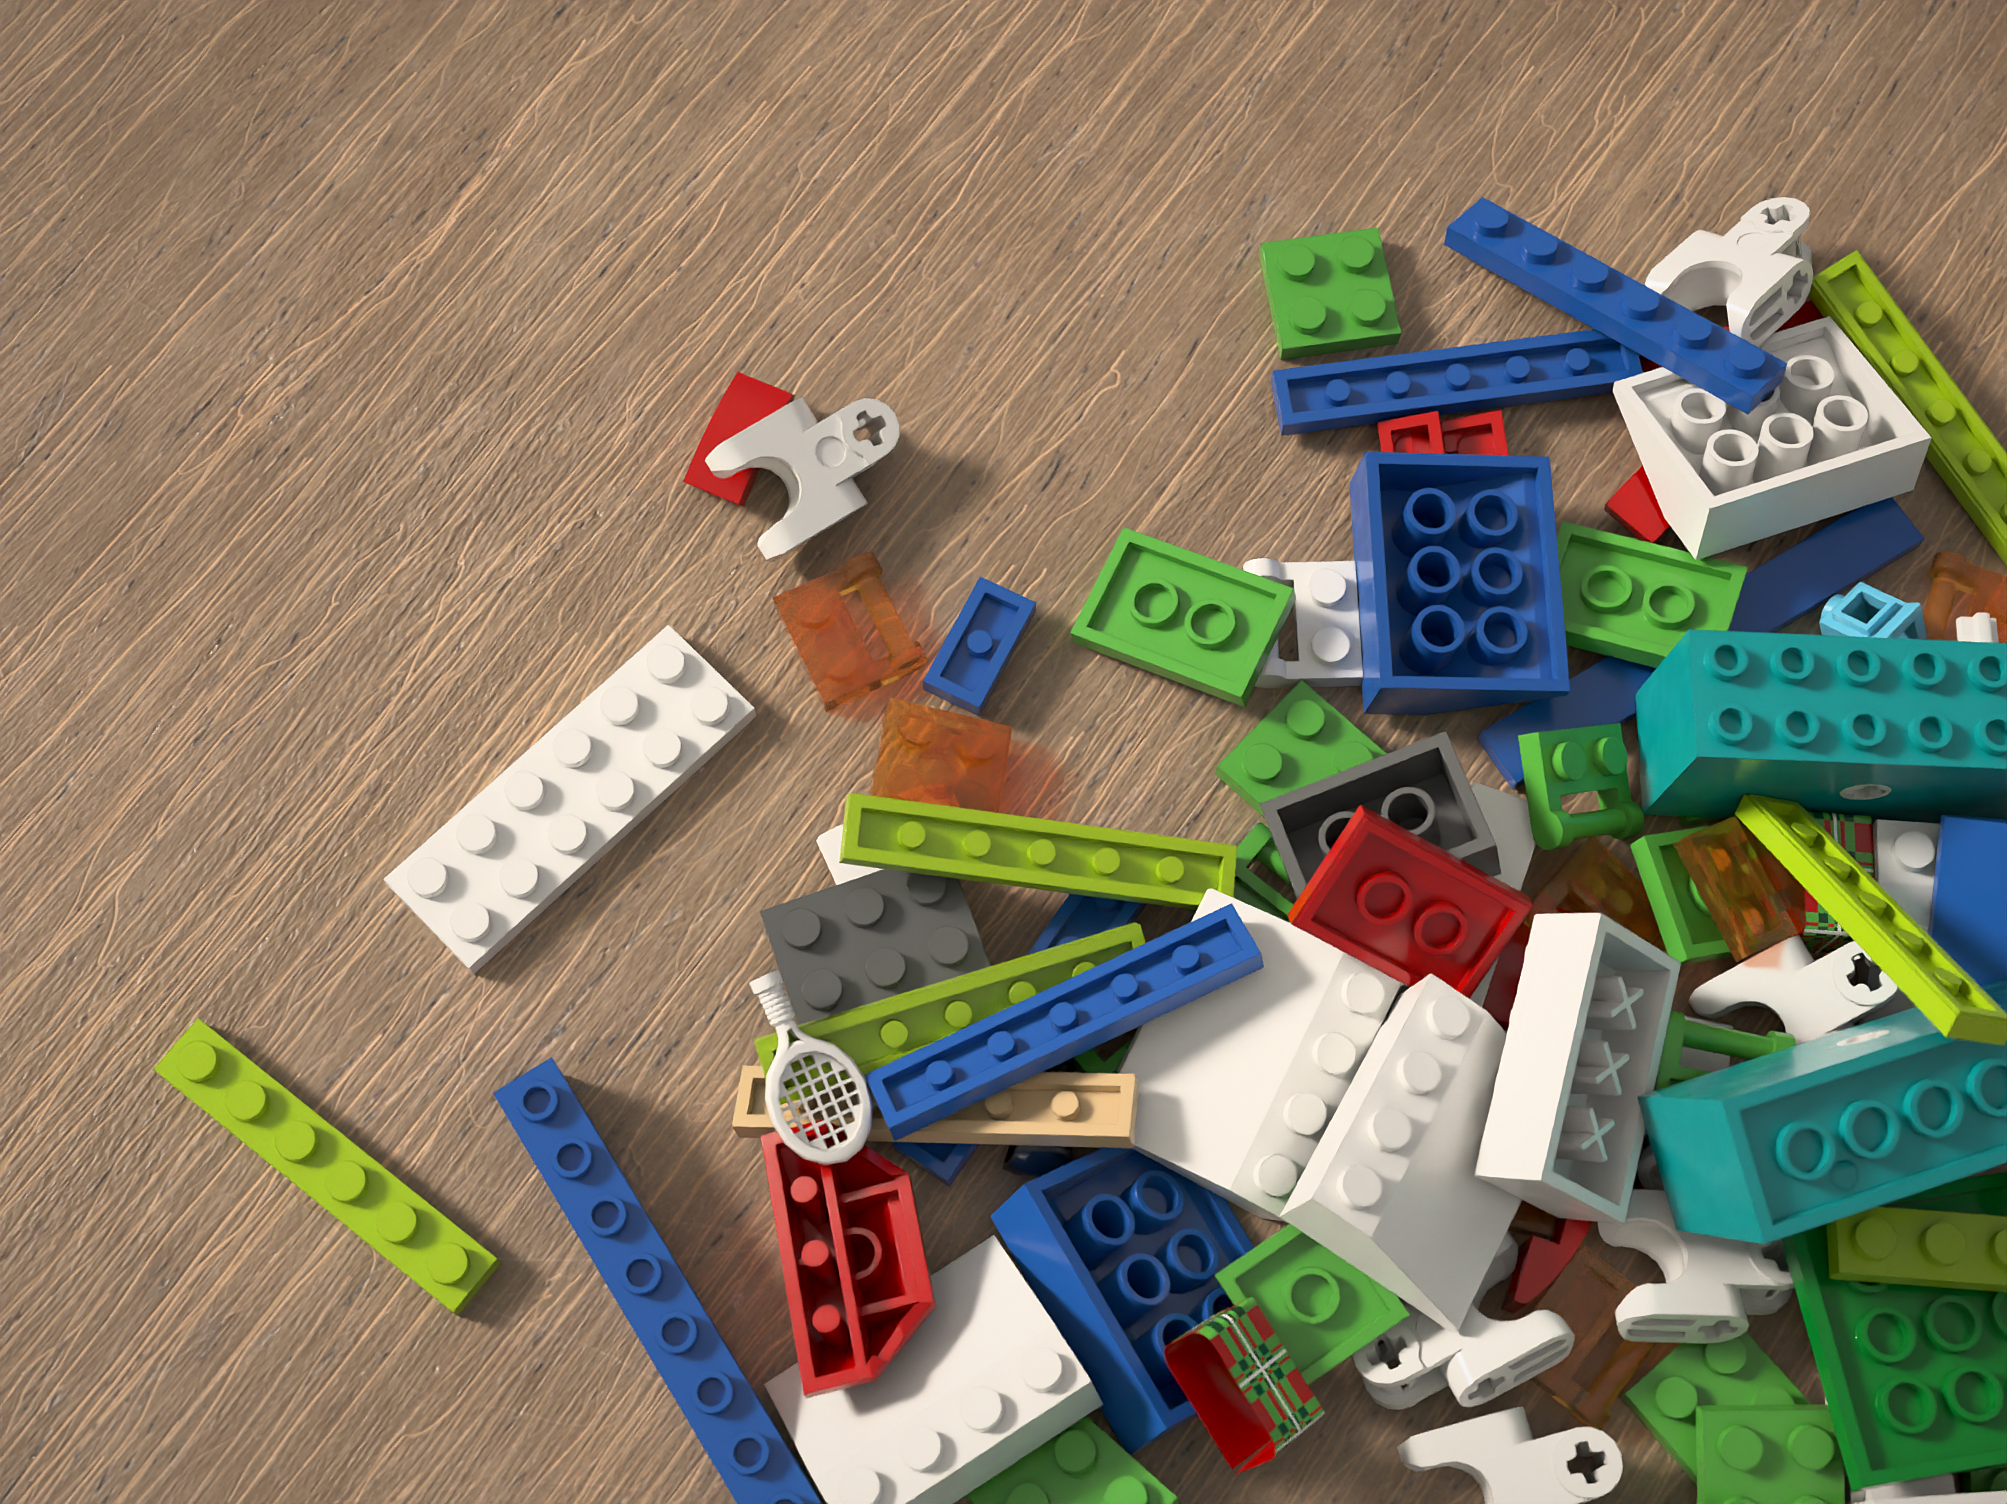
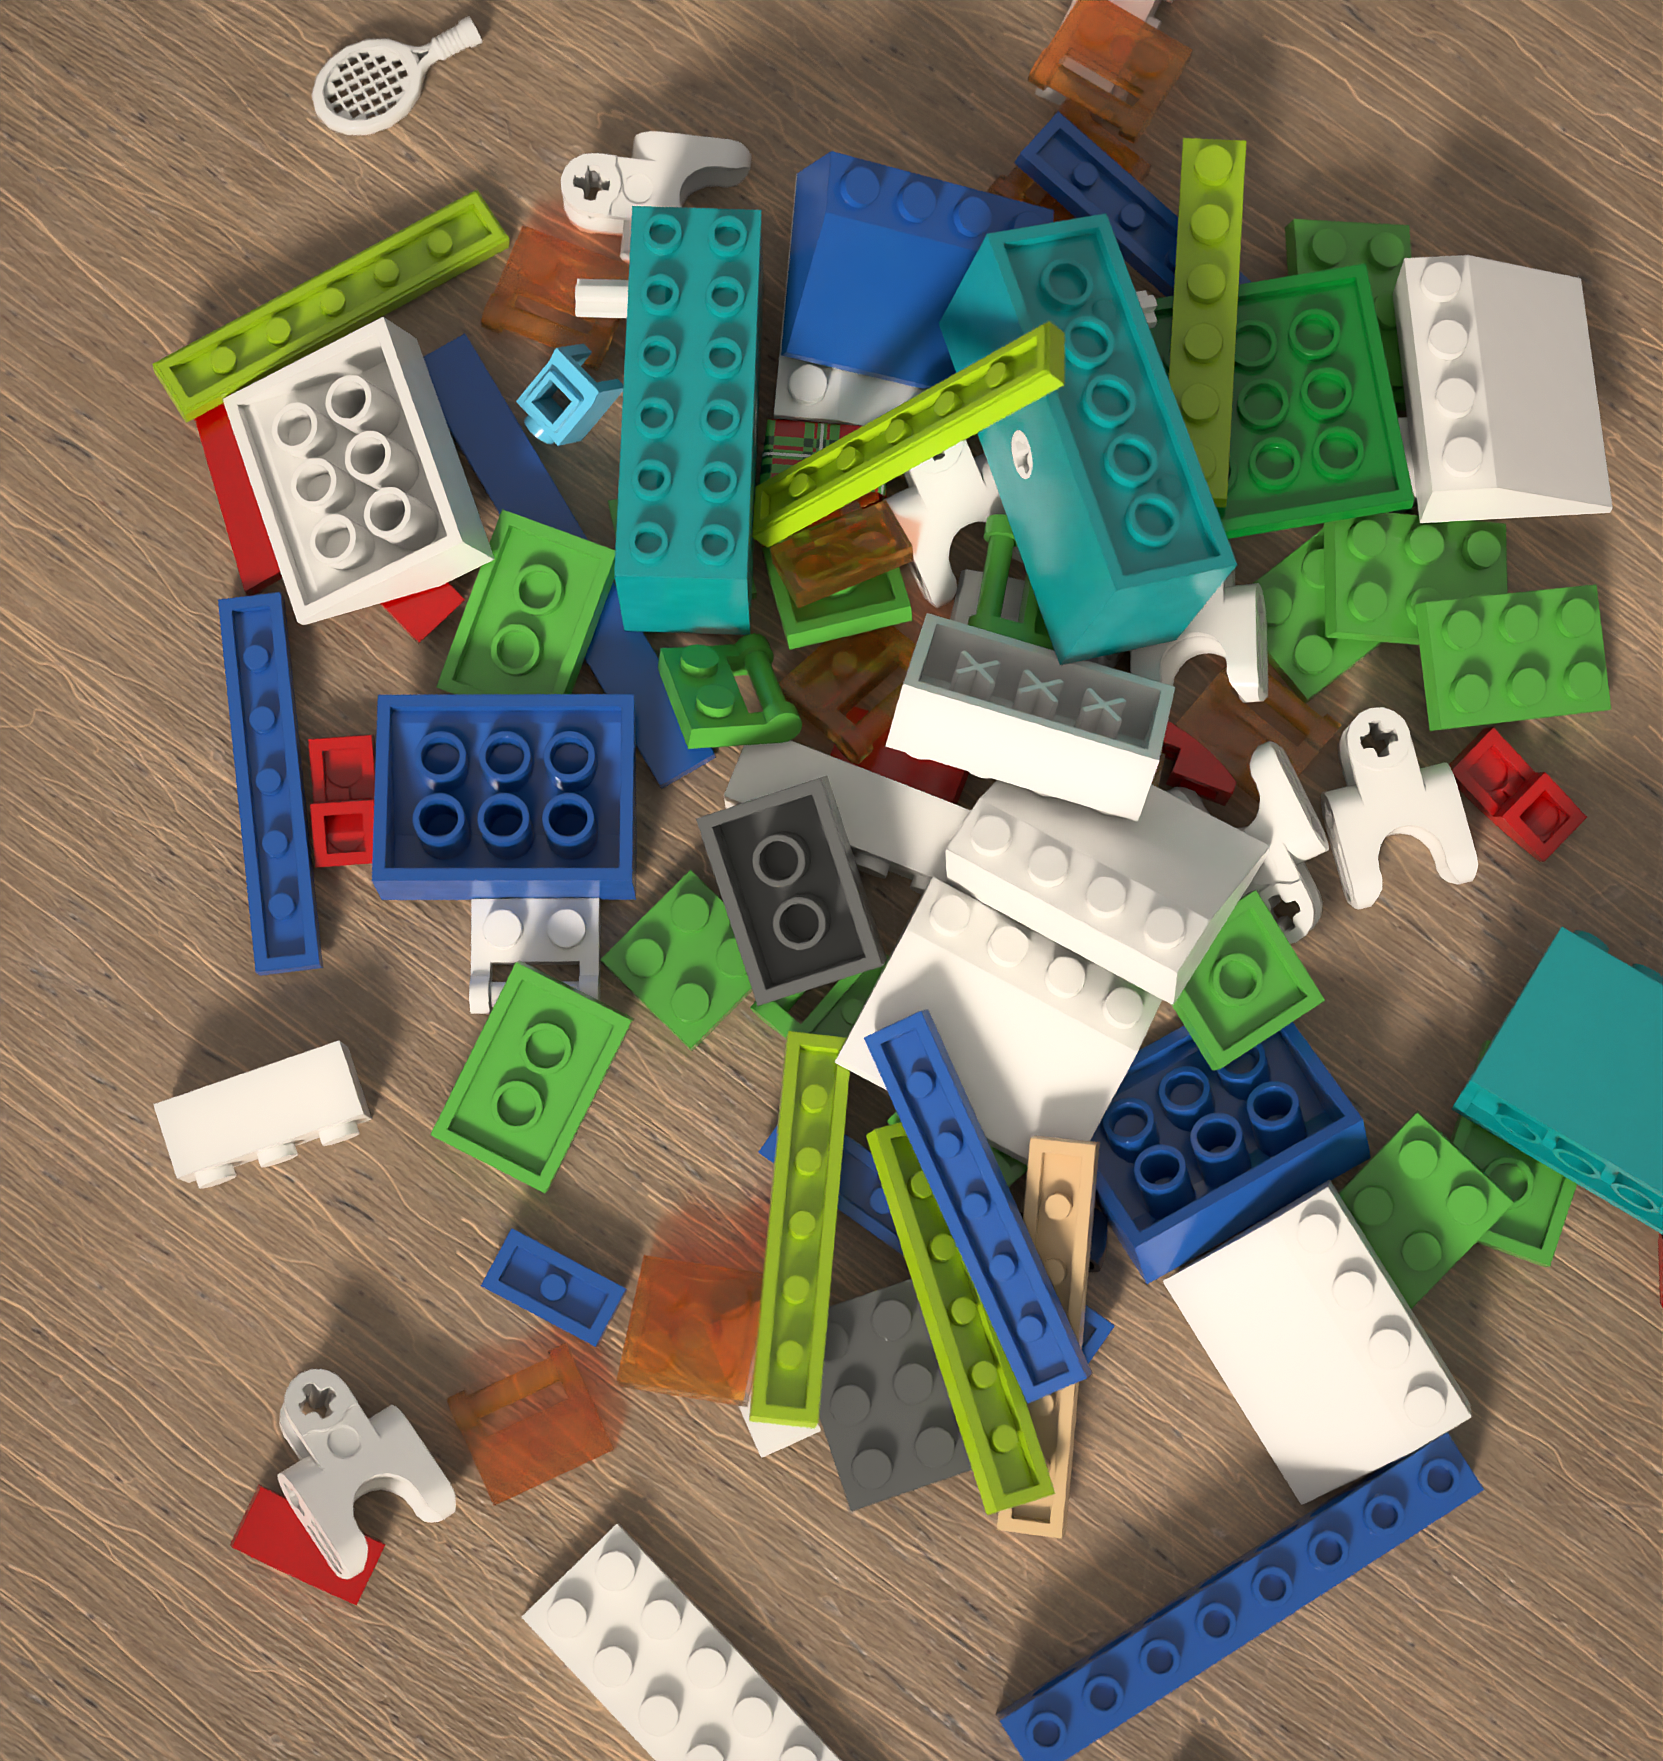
camera: 90 degrees left, 10 degrees up
white piece [749,970,873,1165] -> none
red wedge [760,1119,936,1398] -> none
piece [1164,1296,1325,1474] -> none
bright green plate [1259,227,1401,360] -> none
red tile [1287,804,1534,999] -> none
blue plate [1444,197,1788,414] -> none
white piece [1646,197,1813,347] -> none
none -> white brick [153,1040,372,1189]

